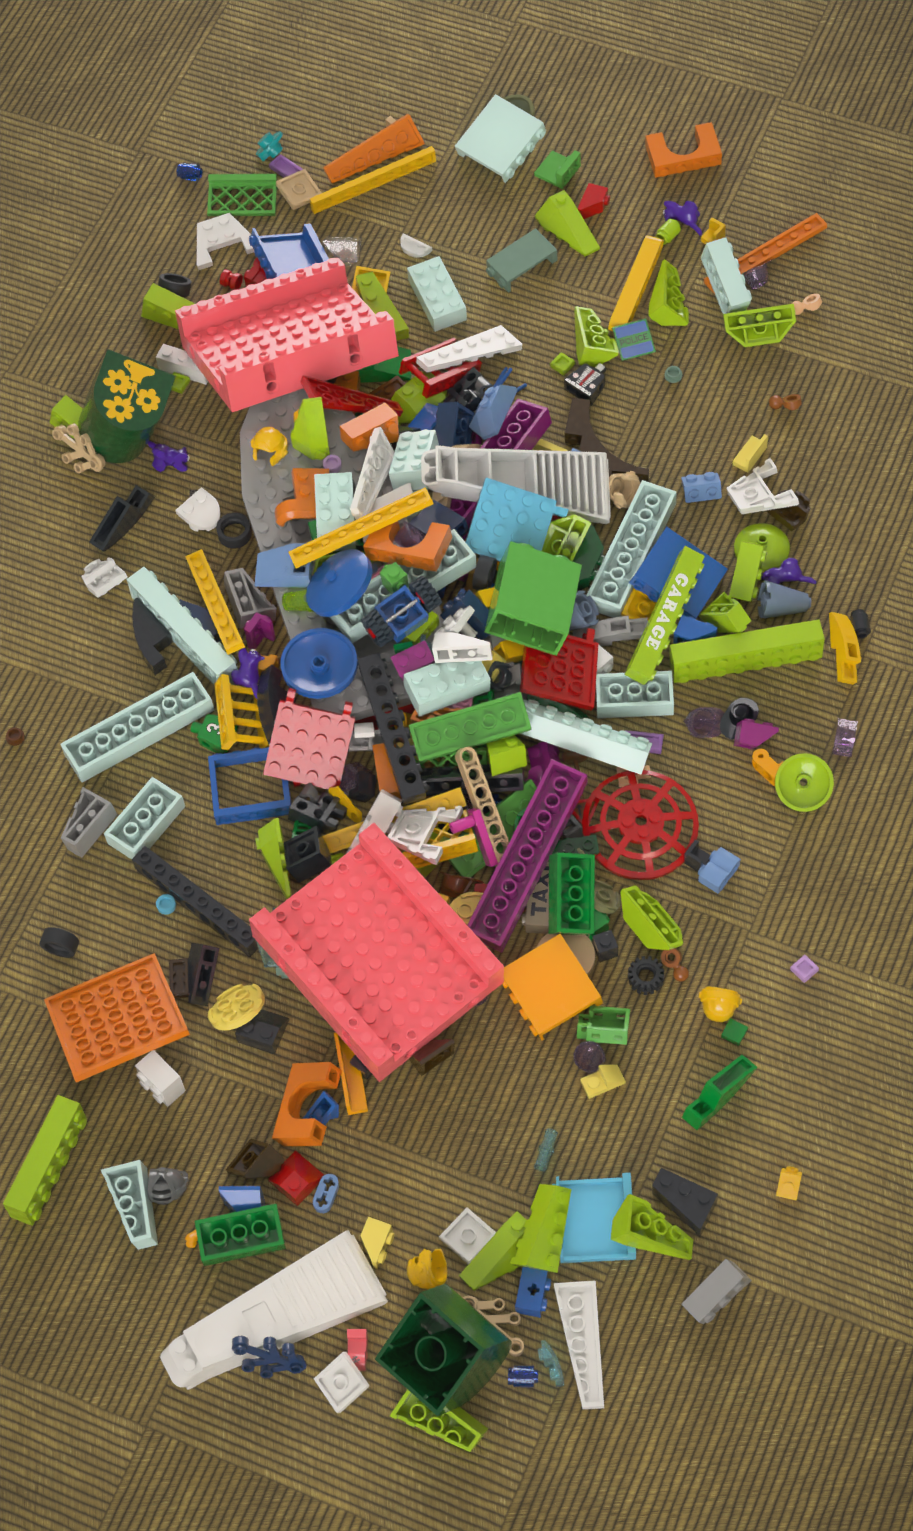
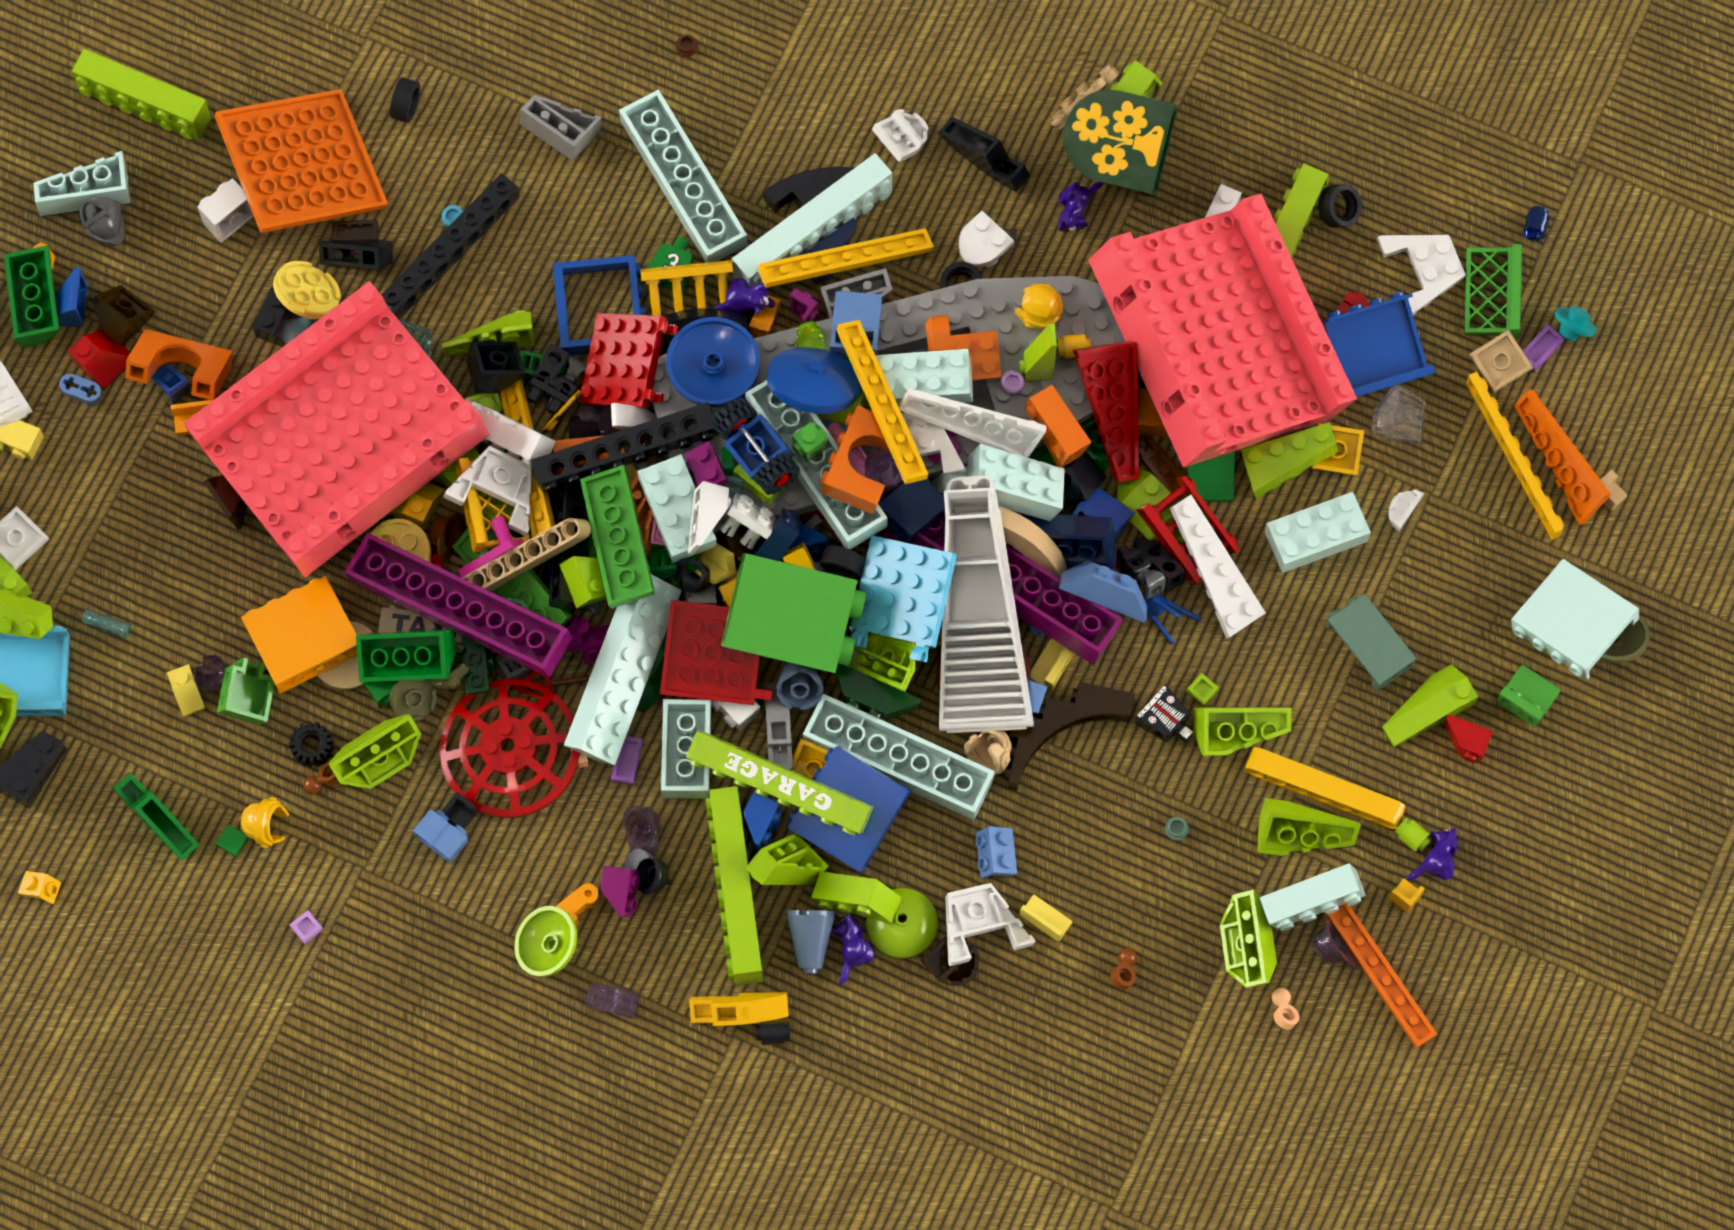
camera: 85 degrees right, 10 degrees up
light aqua brick [104,777,185,859] -> none
lime tile [171,372,190,394] -> none
red wheel [219,269,243,290] -> none
black brick [593,930,618,963] -> none
piece [612,318,656,361] -> none
orange arch [645,122,722,178] -> none

